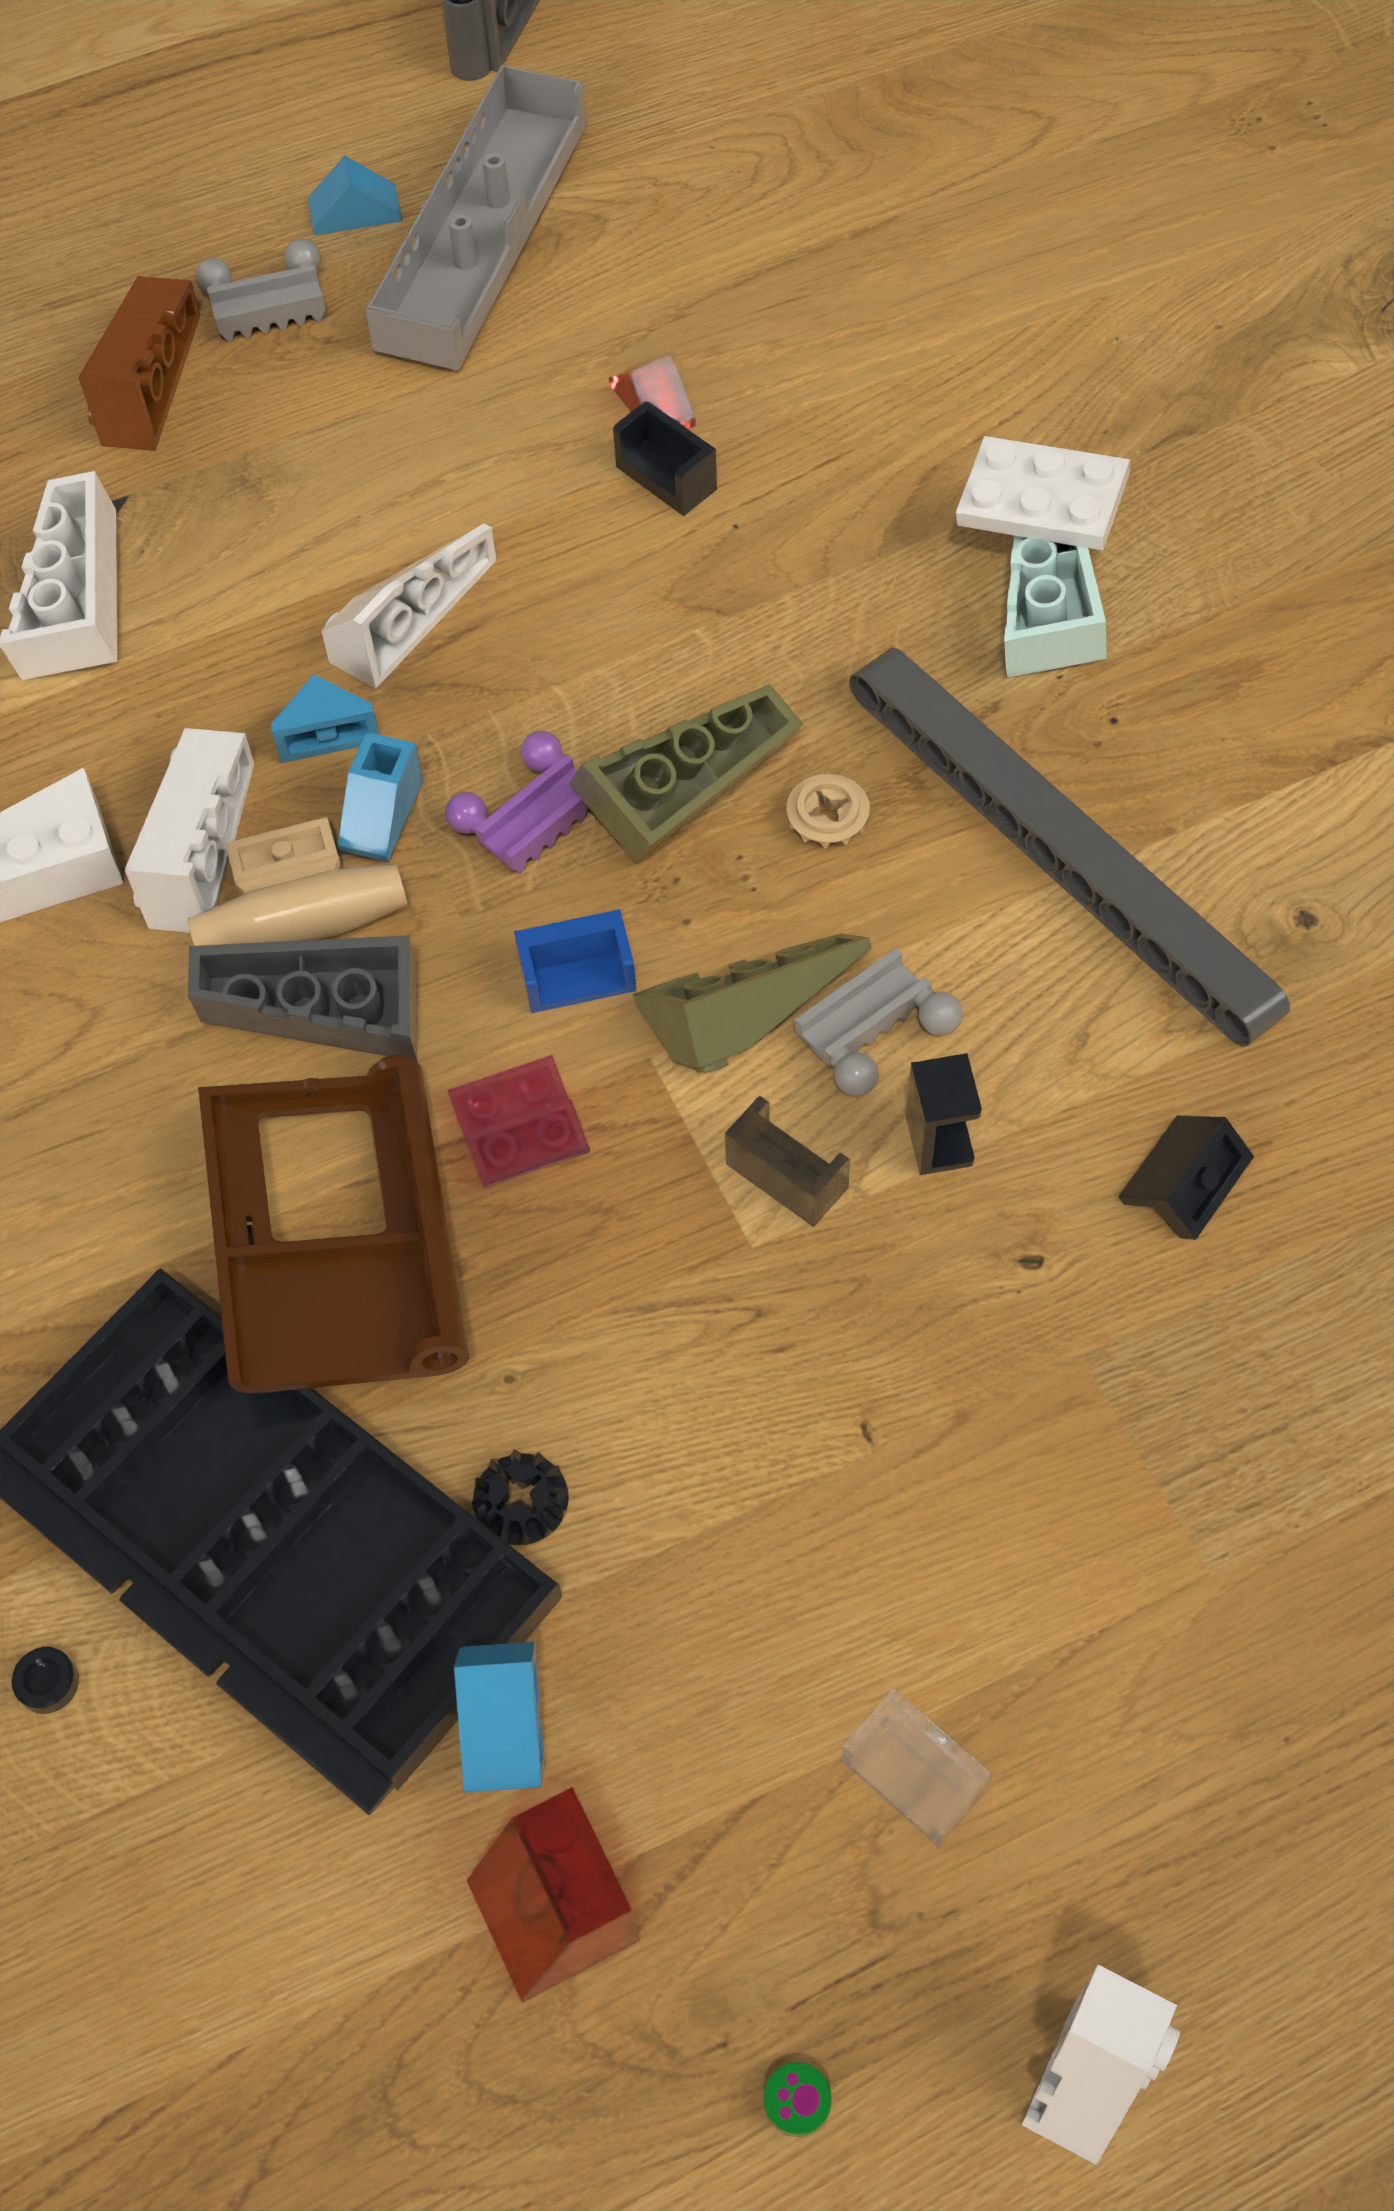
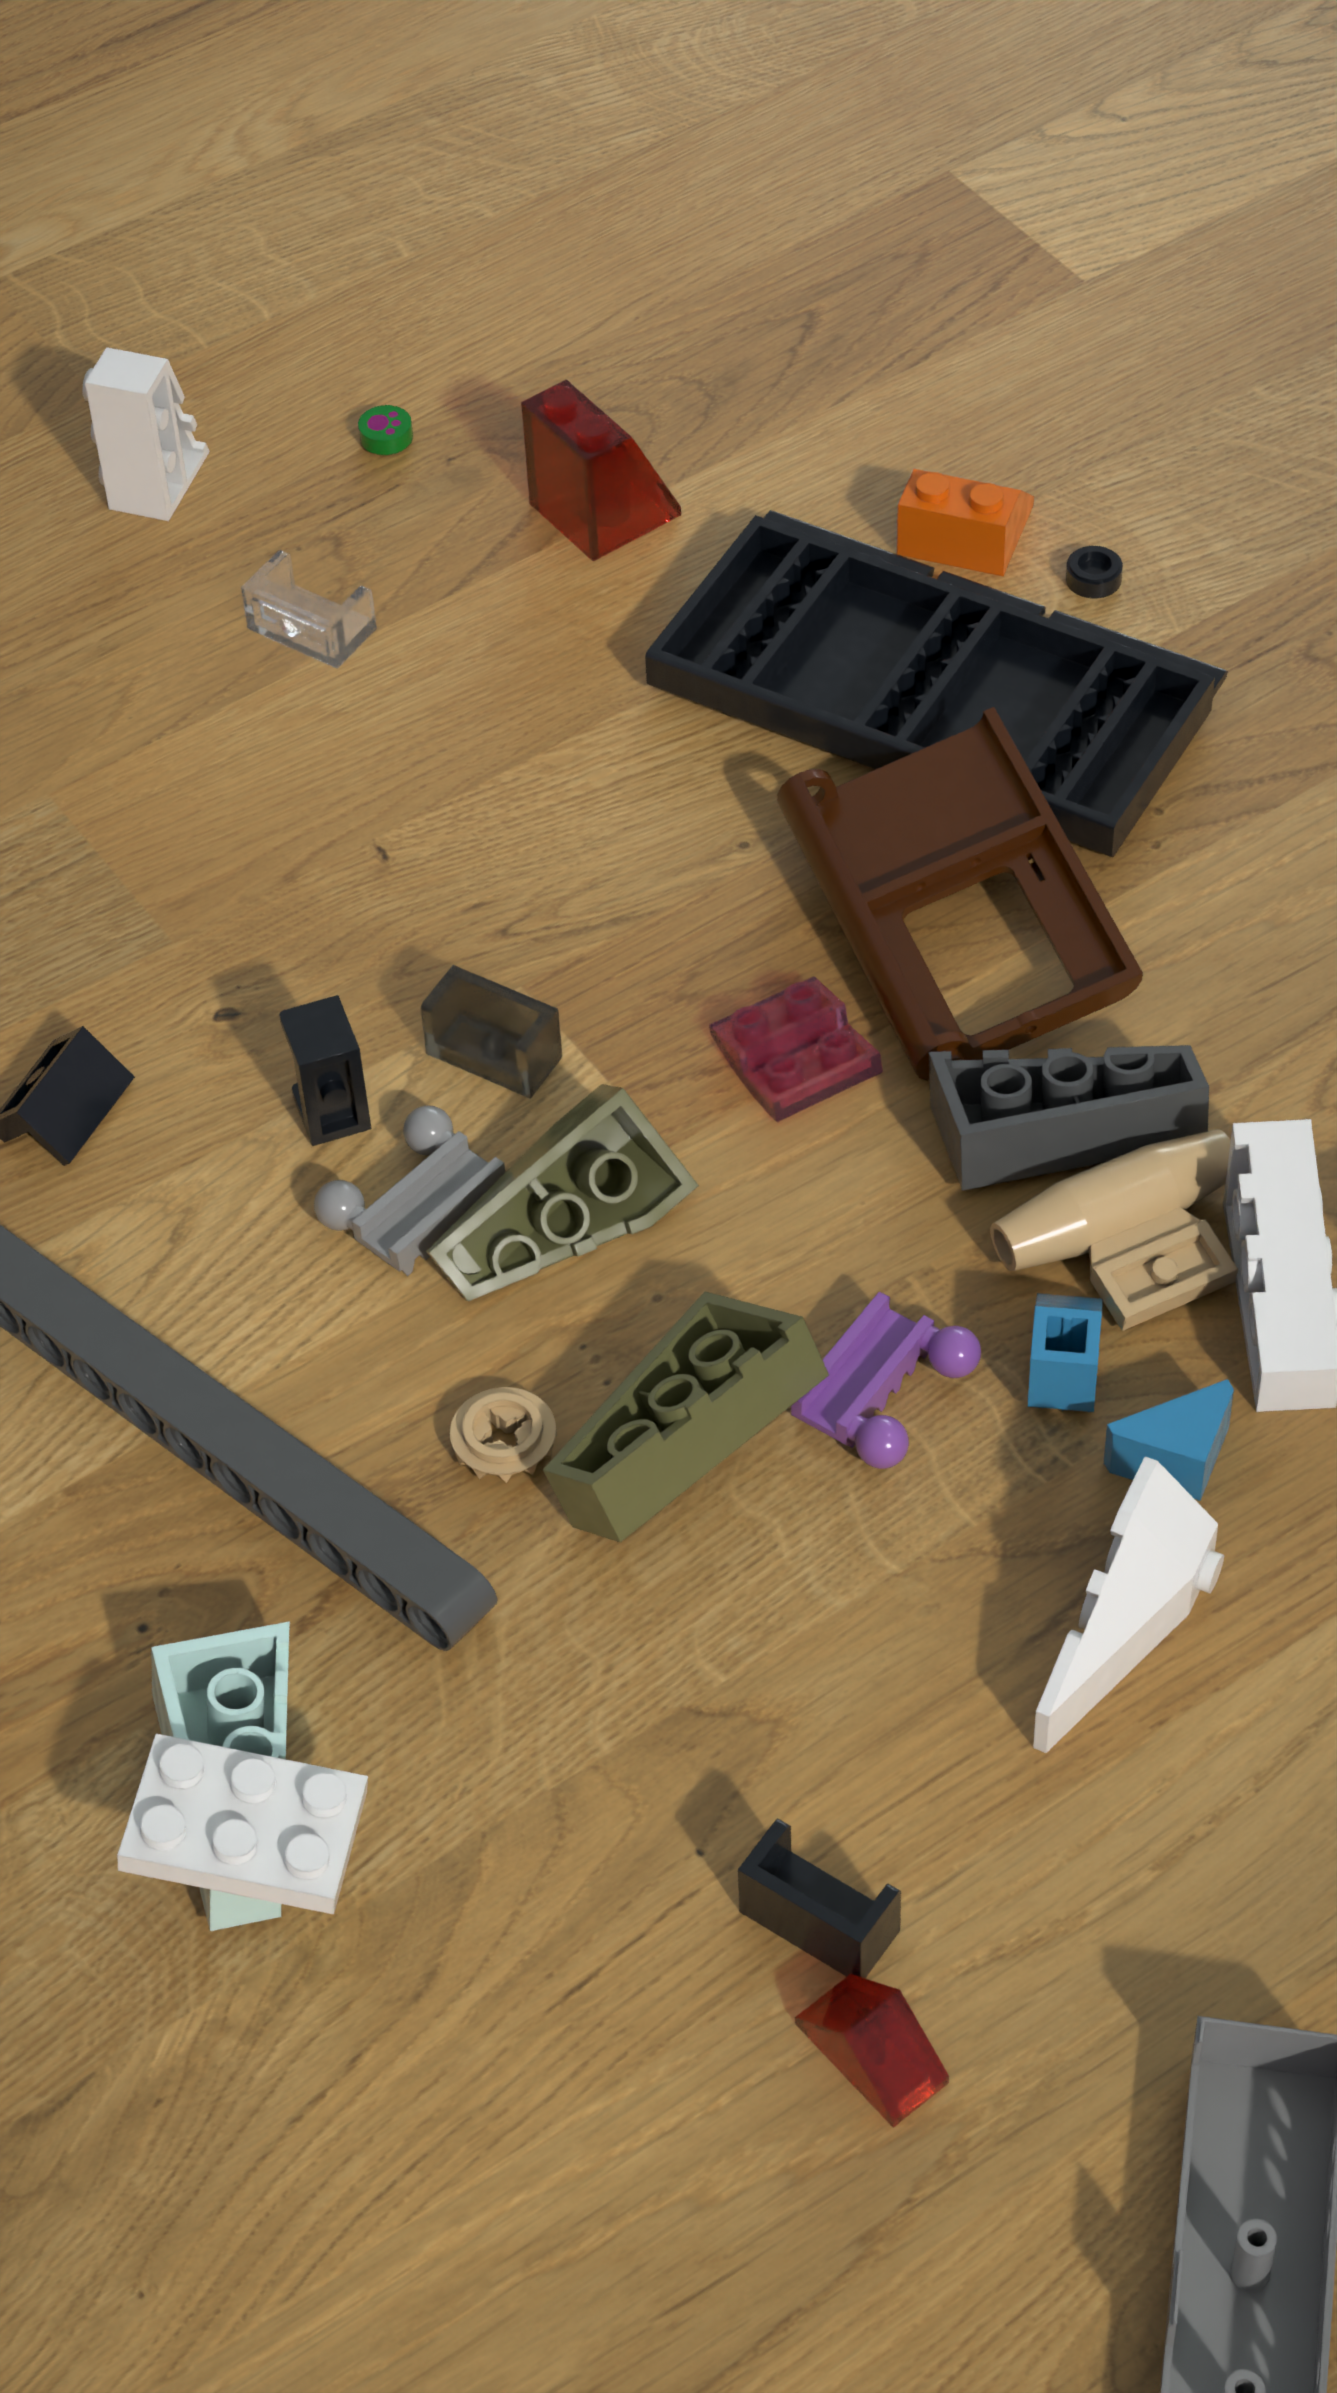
camera: 170 degrees right, 10 degrees down
dark azure panel [454,1642,545,1793] -> none
black gear [472,1449,569,1545] -> none
blue panel [514,909,637,1014] -> none
none -> orange slope [897,469,1034,577]

